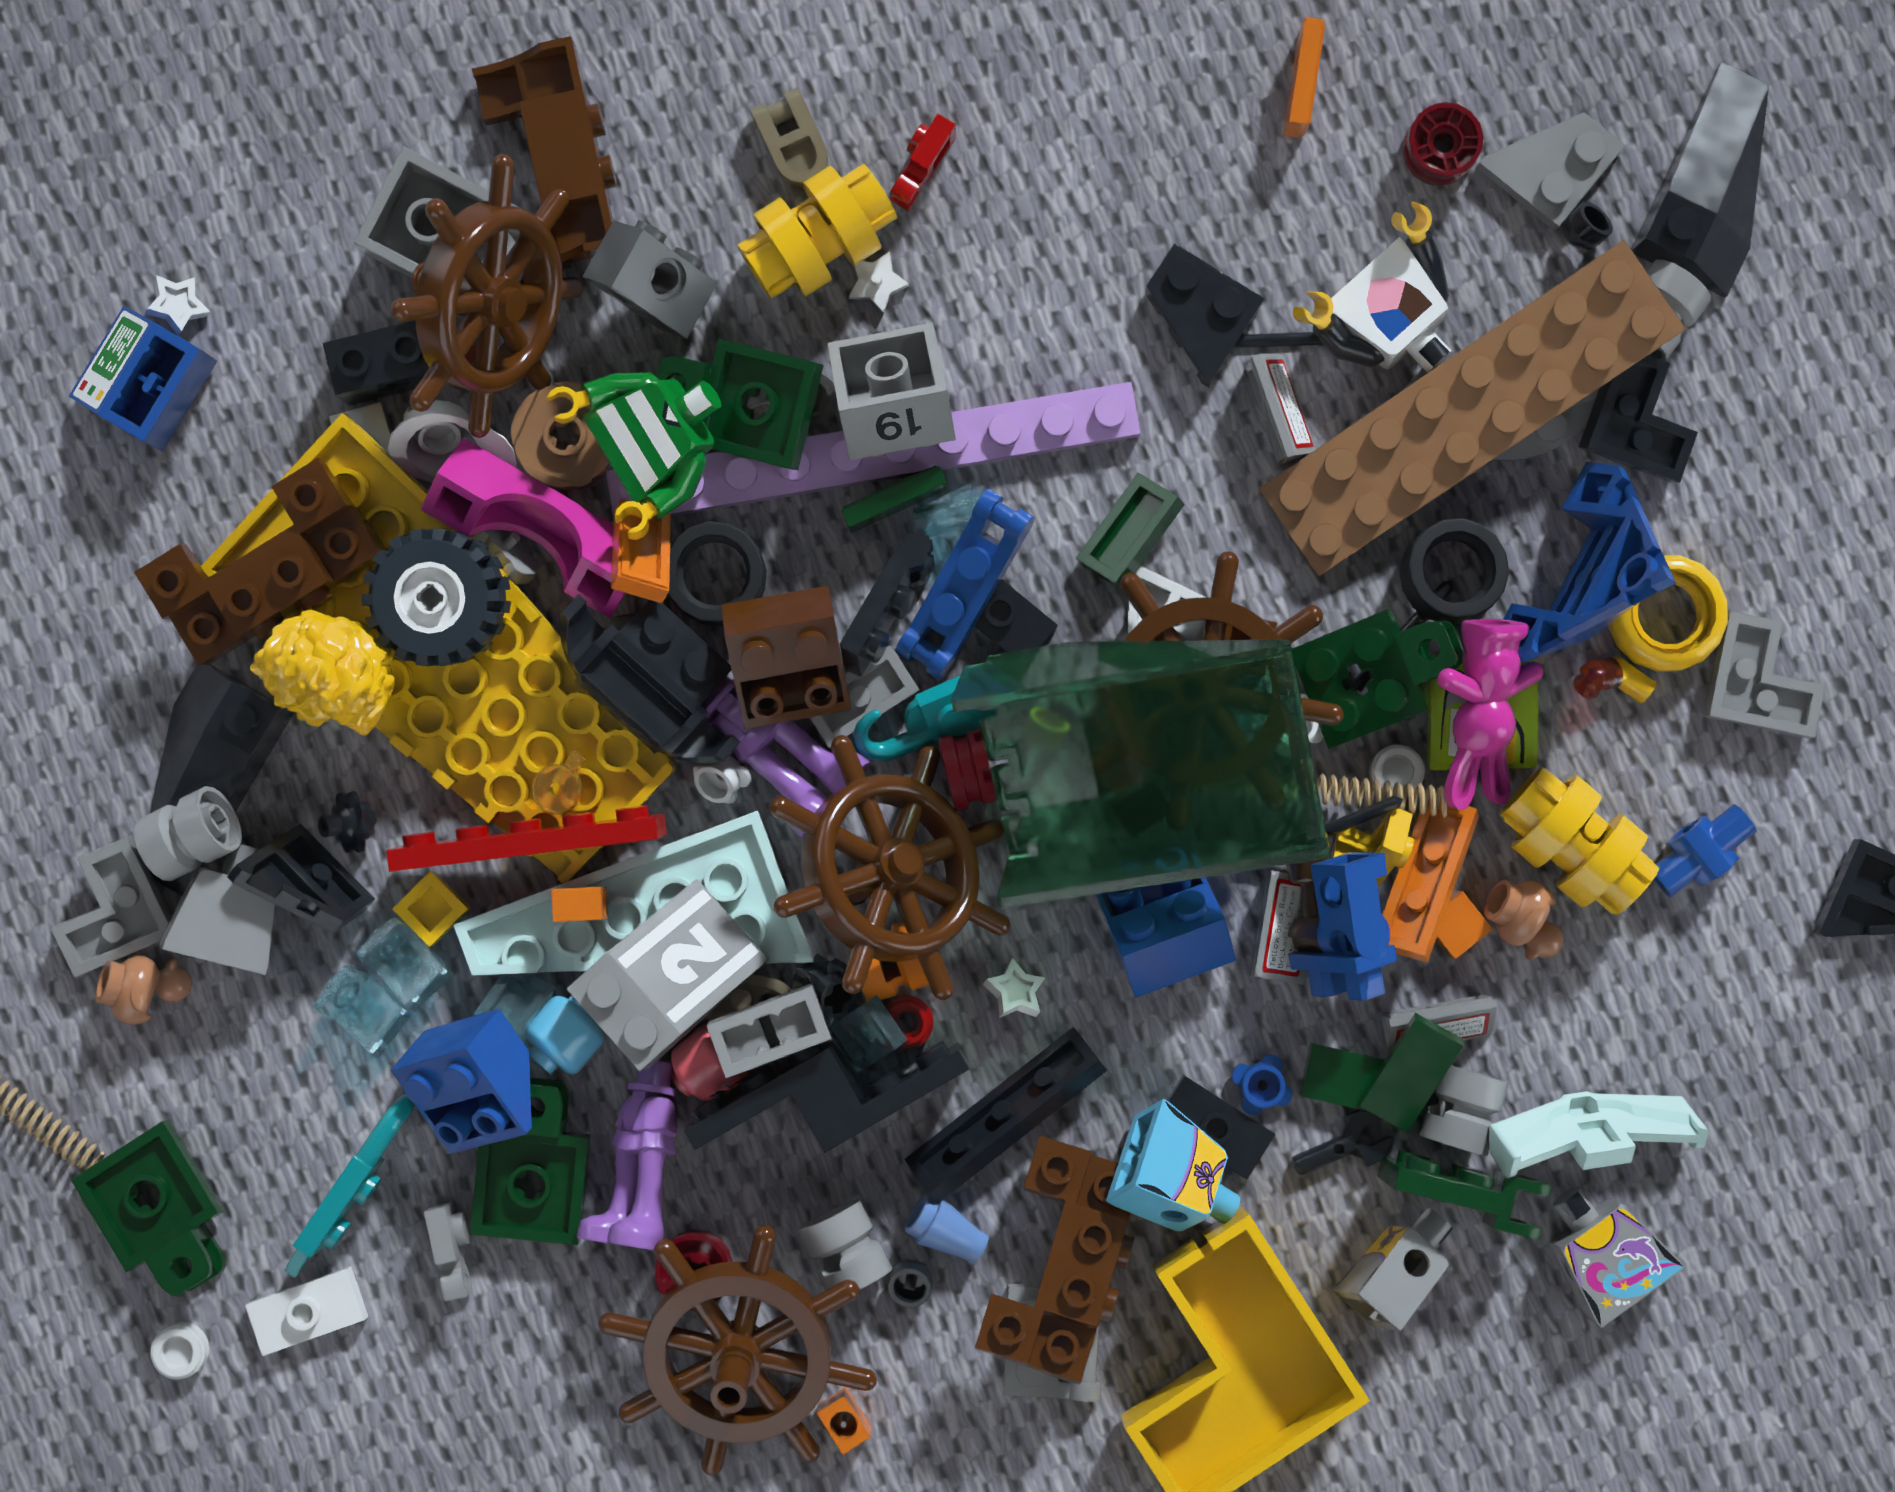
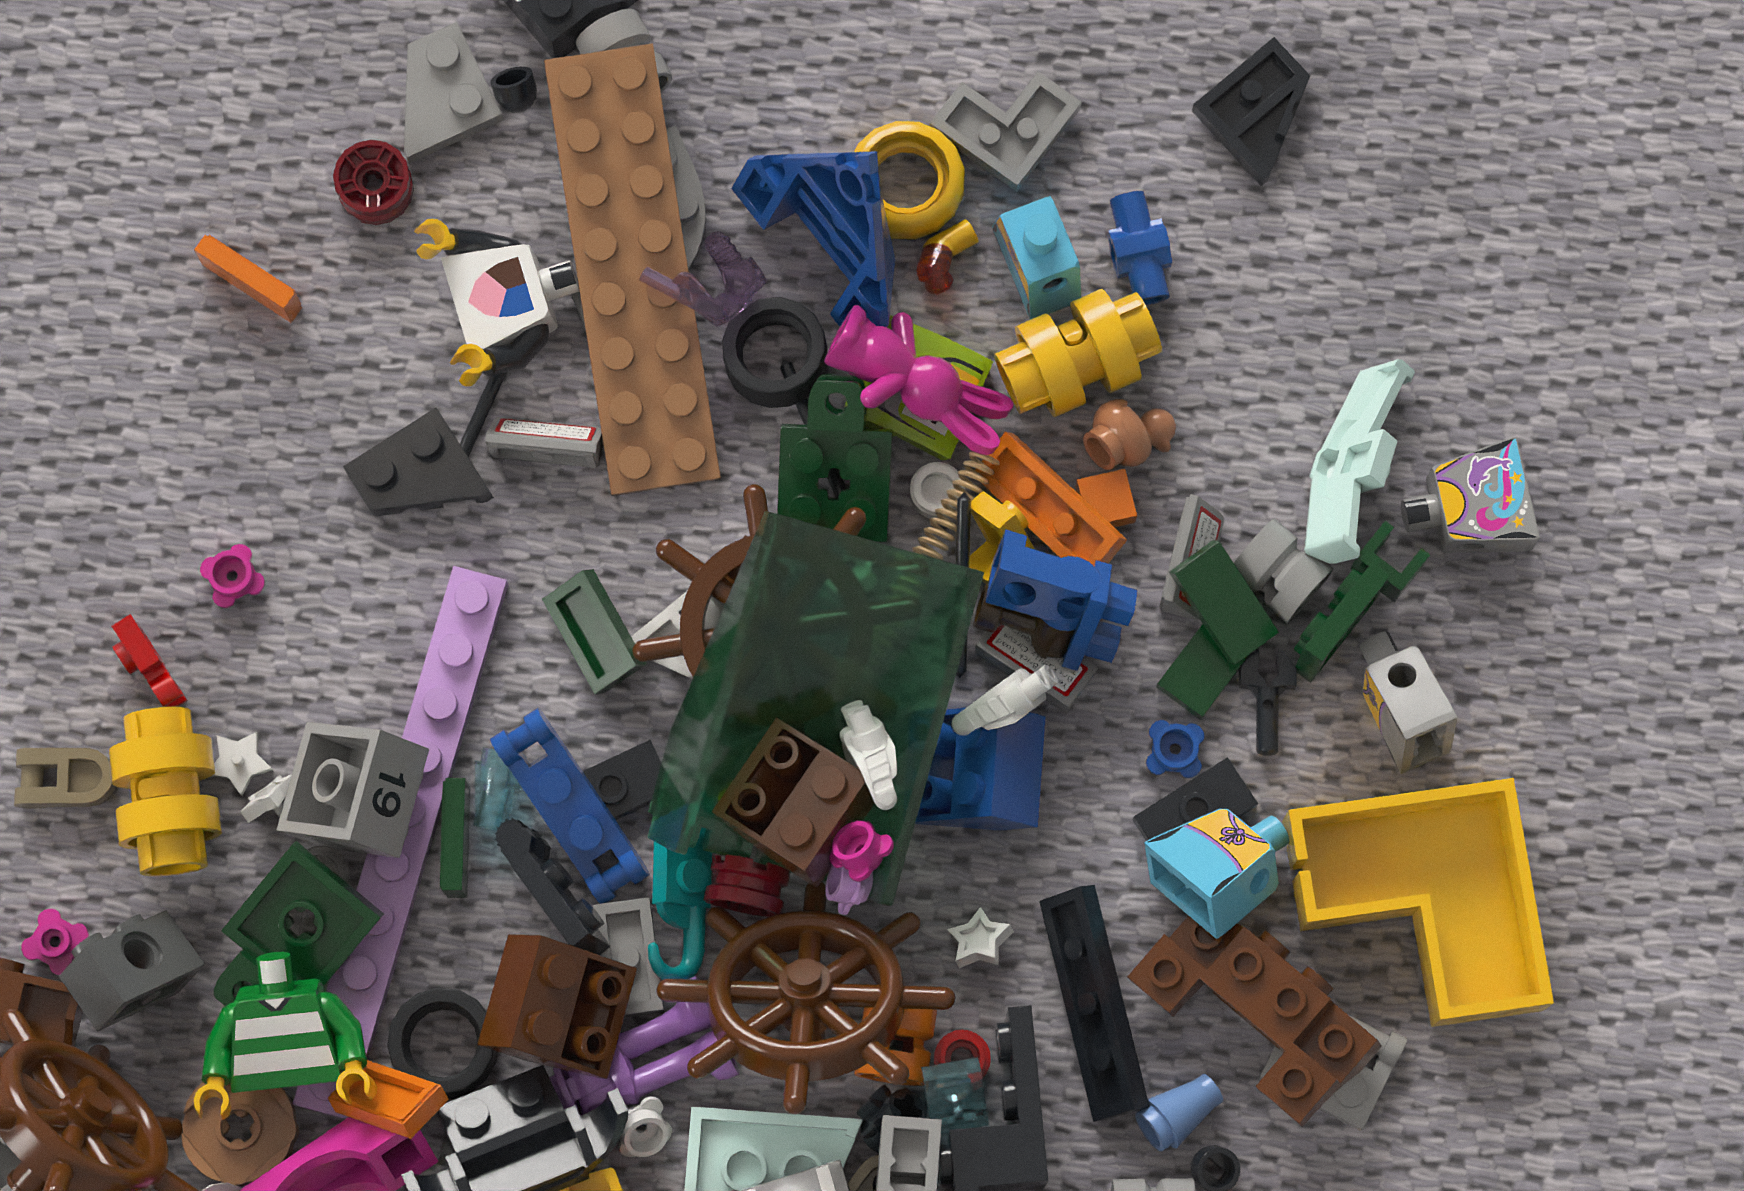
camera: 65 degrees left, 10 degrees down
black plate [1579,355,1698,483] -> none
none -> dark pink plate [21,909,89,975]
none -> dark pink plate [200,544,265,608]
none -> white piece [241,774,292,823]
none -> clear purple helmet [639,231,767,327]
none -> reddish brown slope [712,718,875,888]
none -> lavender plate [826,865,873,915]
none -> dark pink plate [829,821,894,882]
none -> white helmet [840,700,897,810]
none -> white helmet [952,665,1059,736]
none -> medium azure torso [992,196,1081,319]

